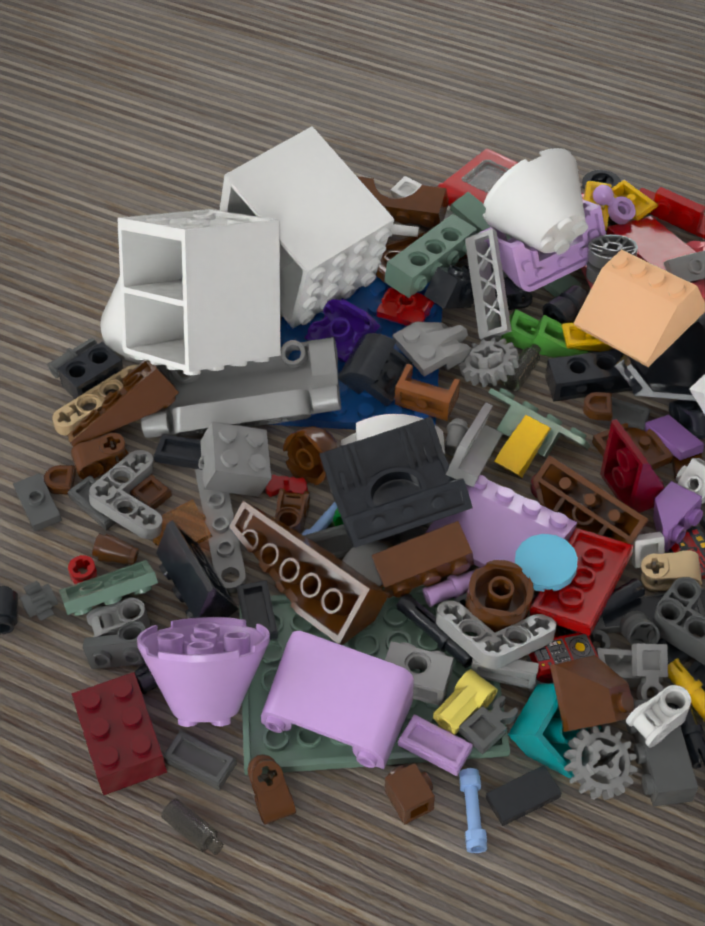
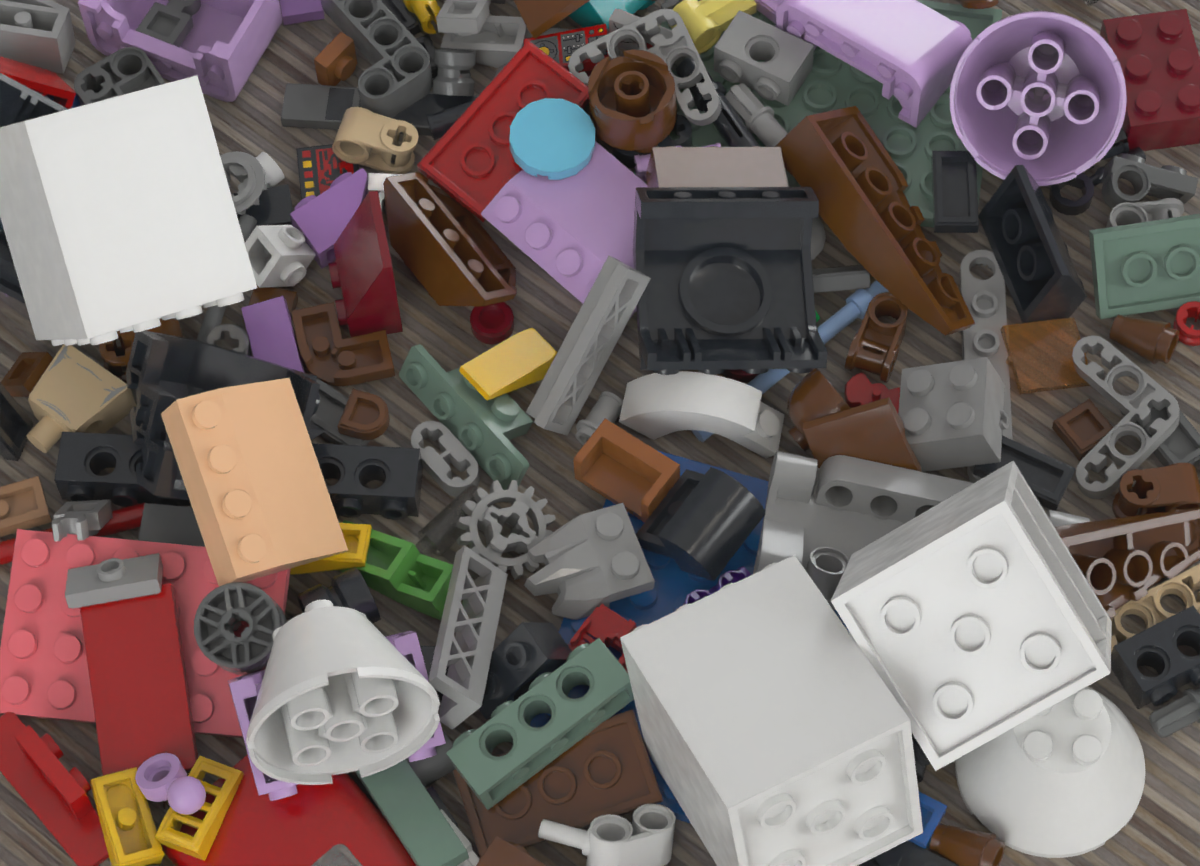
camera: 165 degrees left, 10 degrees up
none -> light grey beam [411,421,480,497]
none -> light grey axle [725,83,788,147]
none -> reddish brown slope [803,397,921,472]

